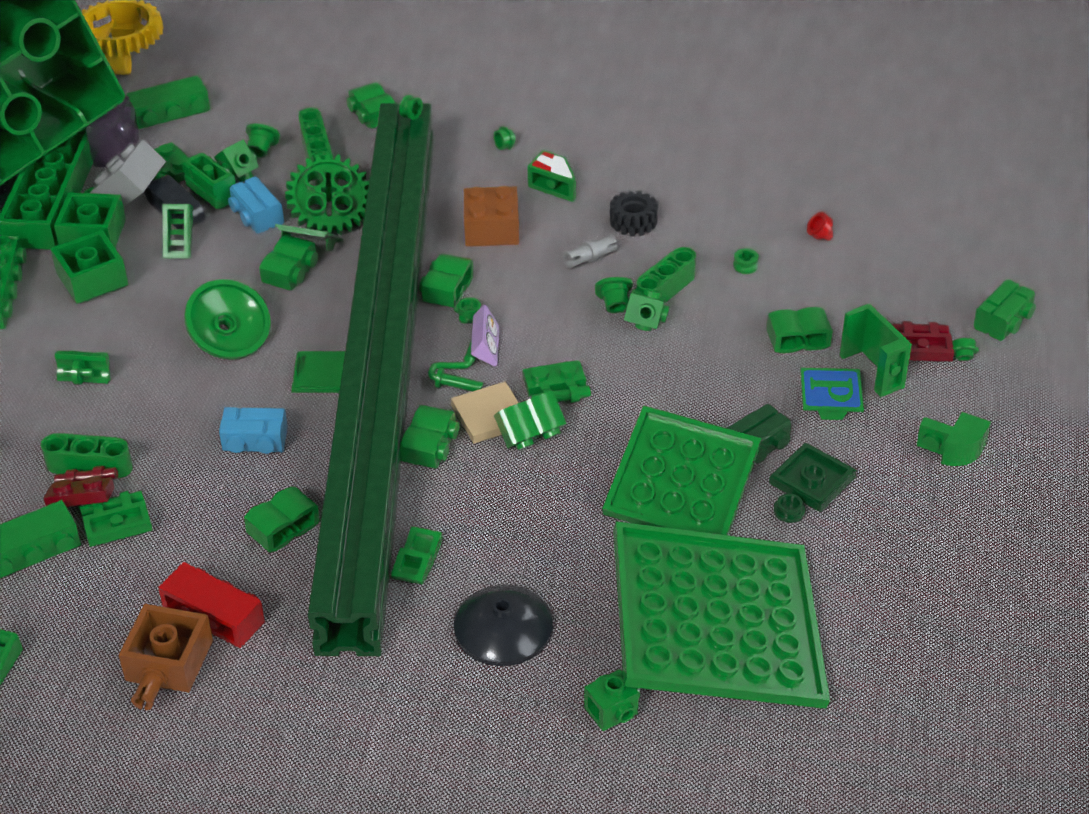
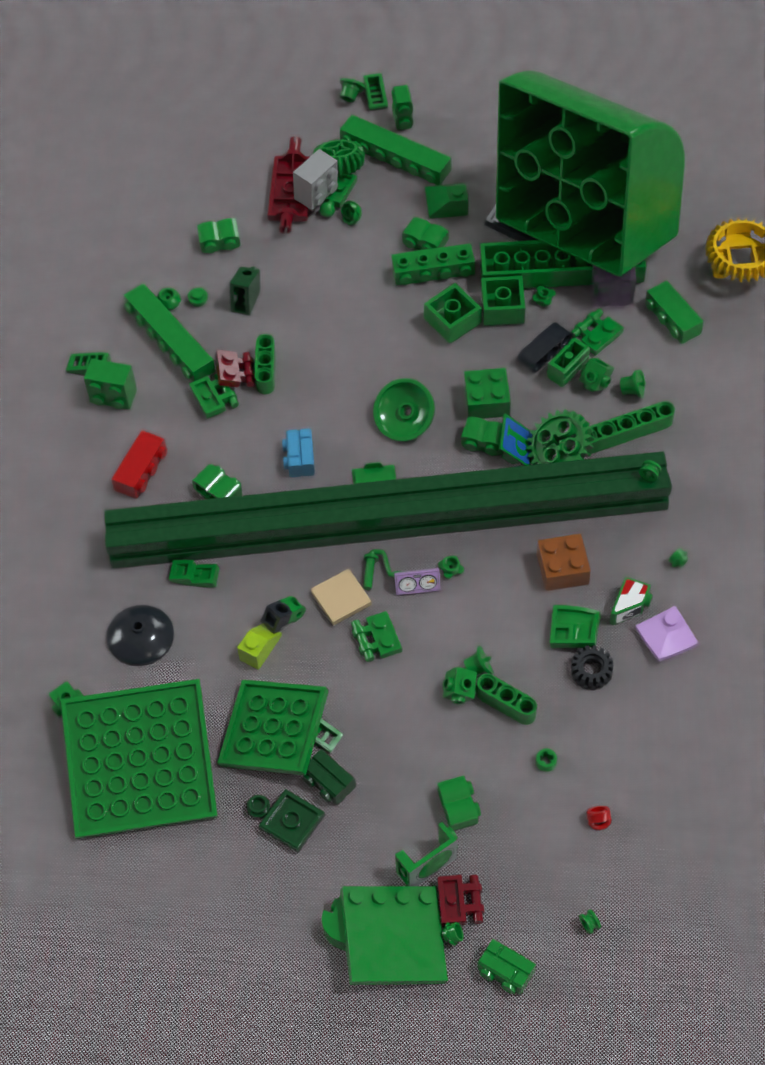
camera: 85 degrees right, 15 degrees up
green hips [54,350,111,385] -> none
light grey brick [90,139,166,207] -> none
dark orange brick [118,603,213,710] -> none
green slope [162,204,193,259] -> none
dark azure brick [228,176,284,234] -> none
green brick [346,82,395,129] -> none
green brick [400,405,460,469] -> none
green brick [419,253,474,308] -> none
green brick [494,390,567,451] -> none
light grey pin [563,235,618,268] -> none
piece [800,367,864,420] -> none
none -> green brick [84,358,137,410]
none -> lime slope [237,624,282,670]
none -> black leg [261,596,306,634]
none -> green plate [340,886,448,985]
none -> green brick [464,368,511,419]
none -> green plate [550,605,601,648]
none -> green bush [579,909,601,934]
none -> lavender plate [635,606,698,661]

